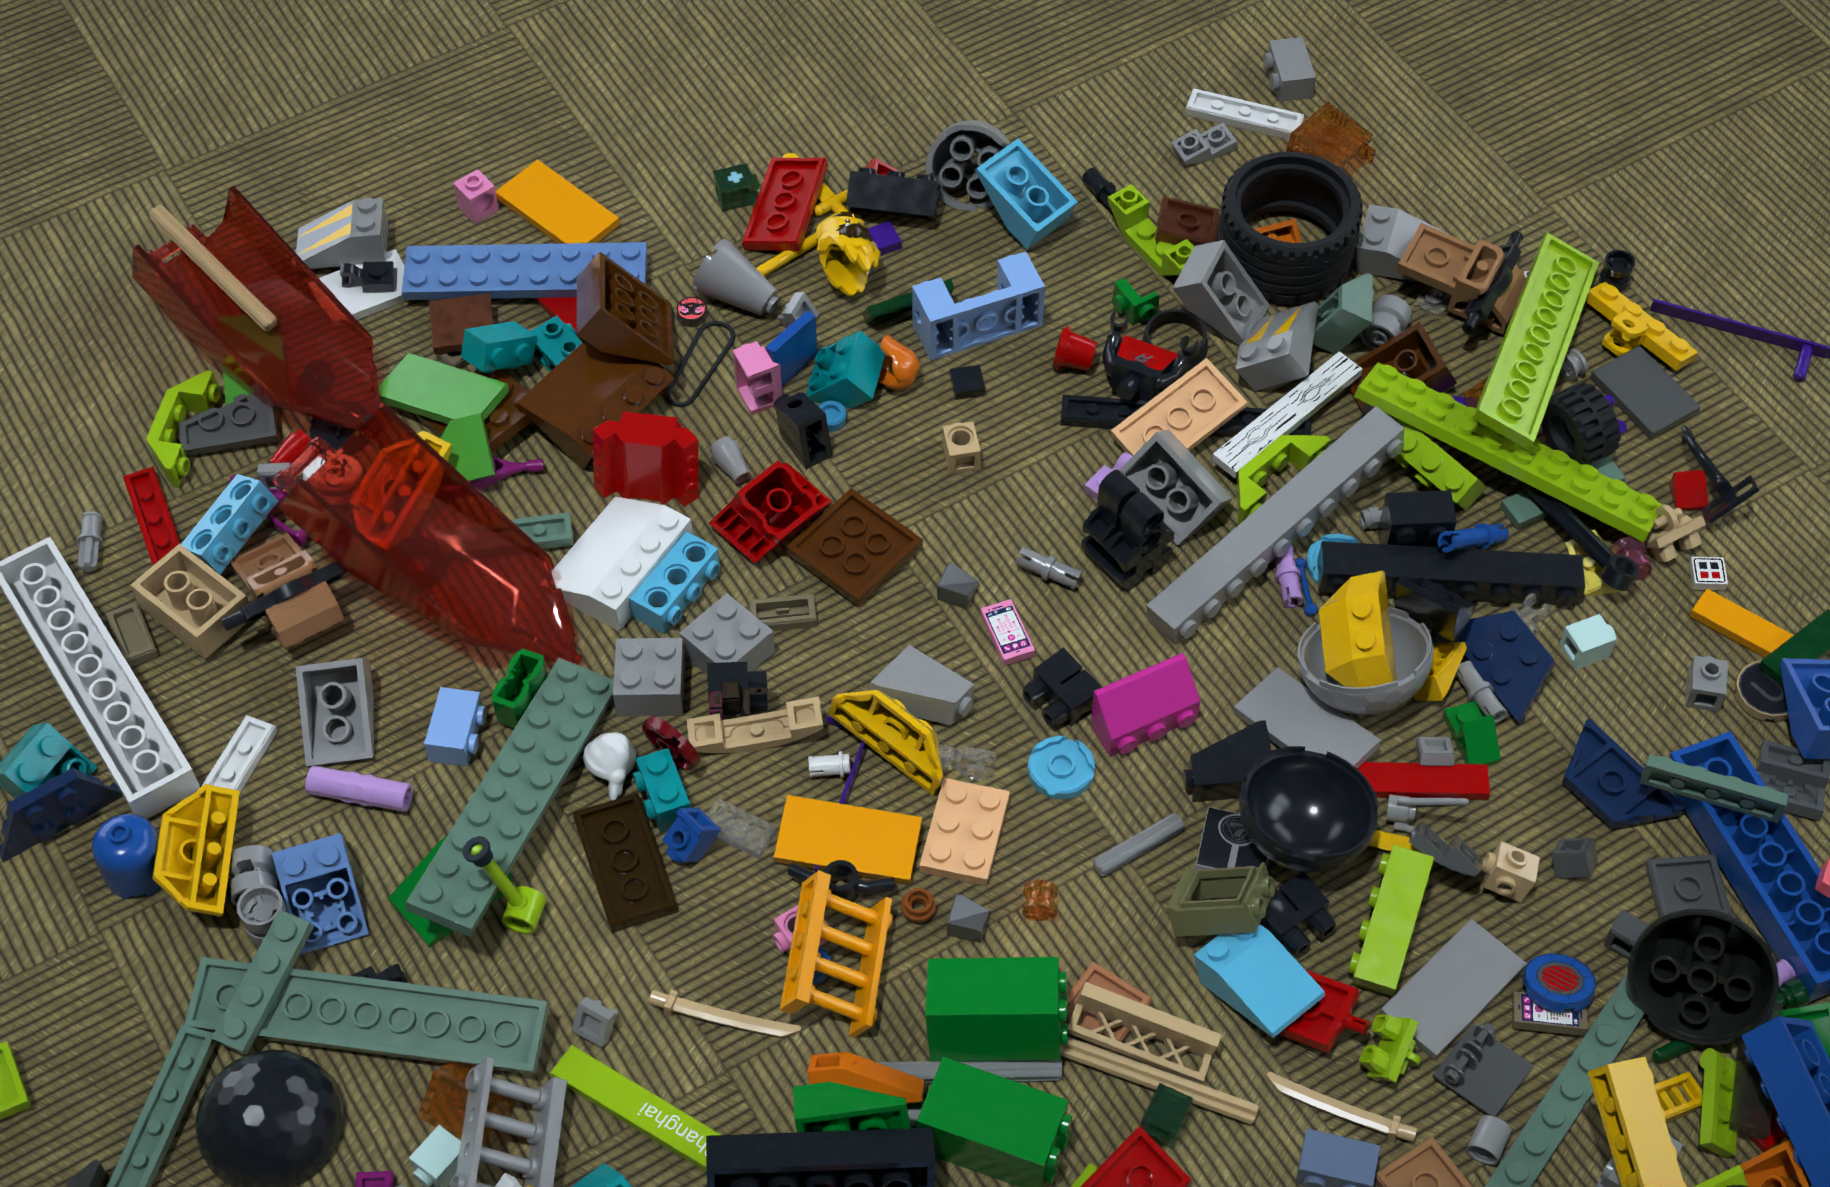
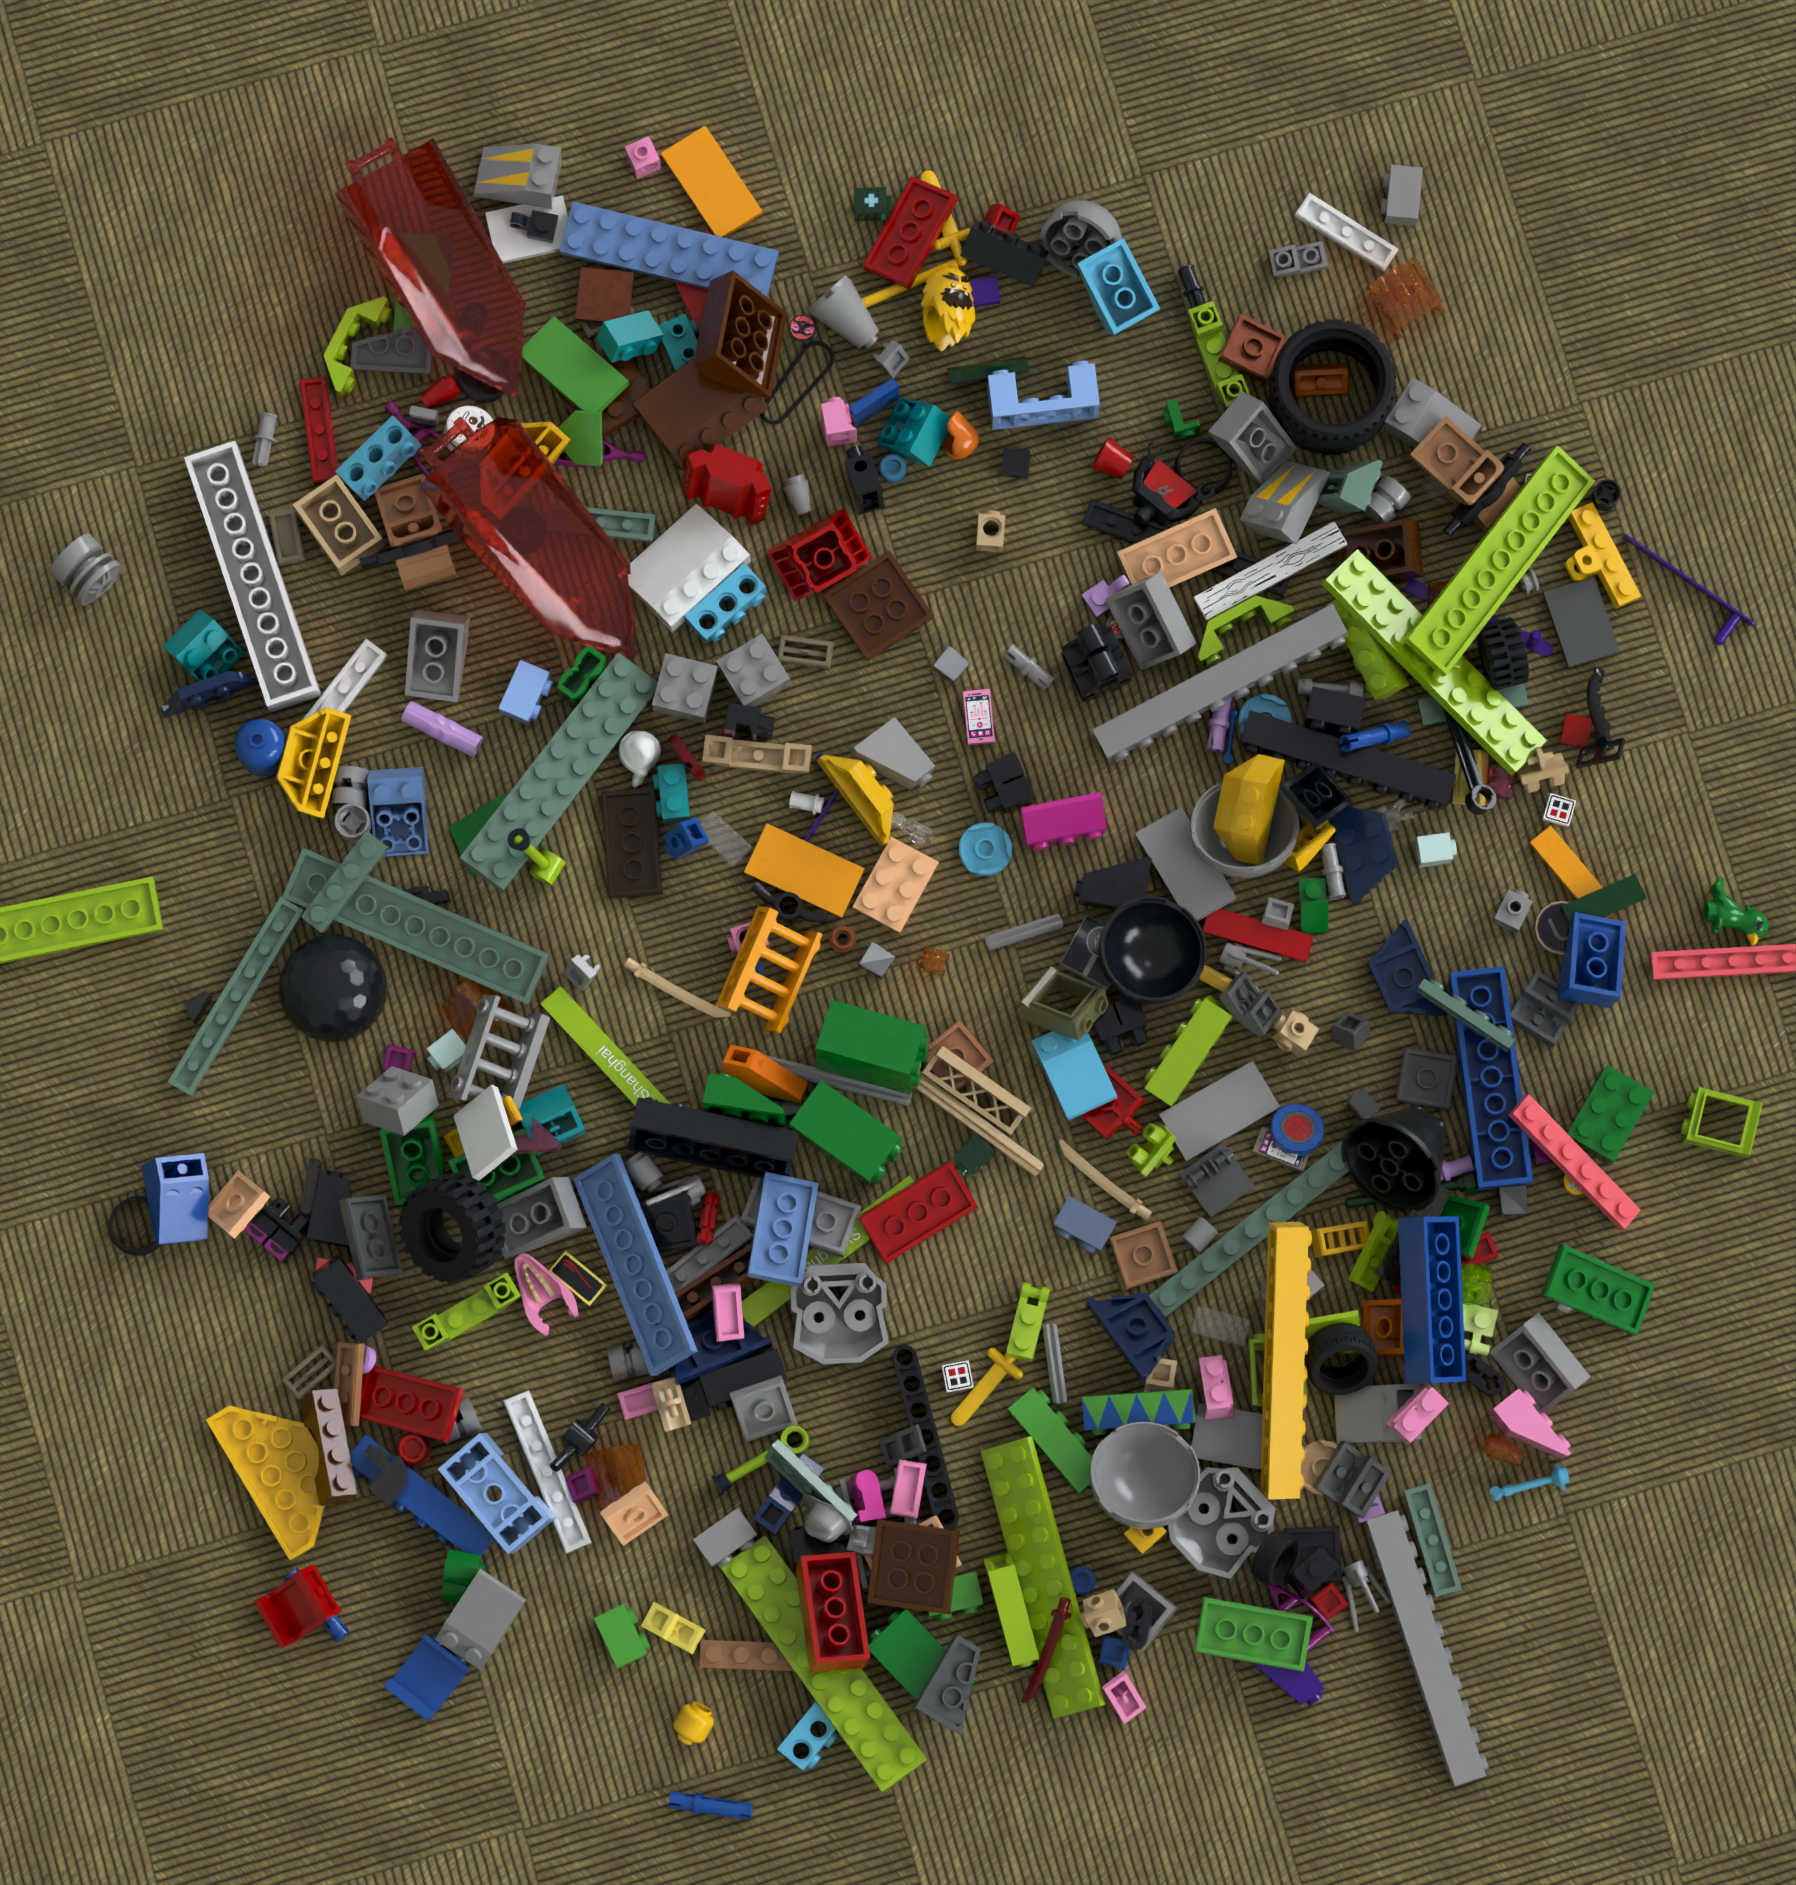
camera: 15 degrees right, 25 degrees up
tan axle [149,205,277,331] -> none

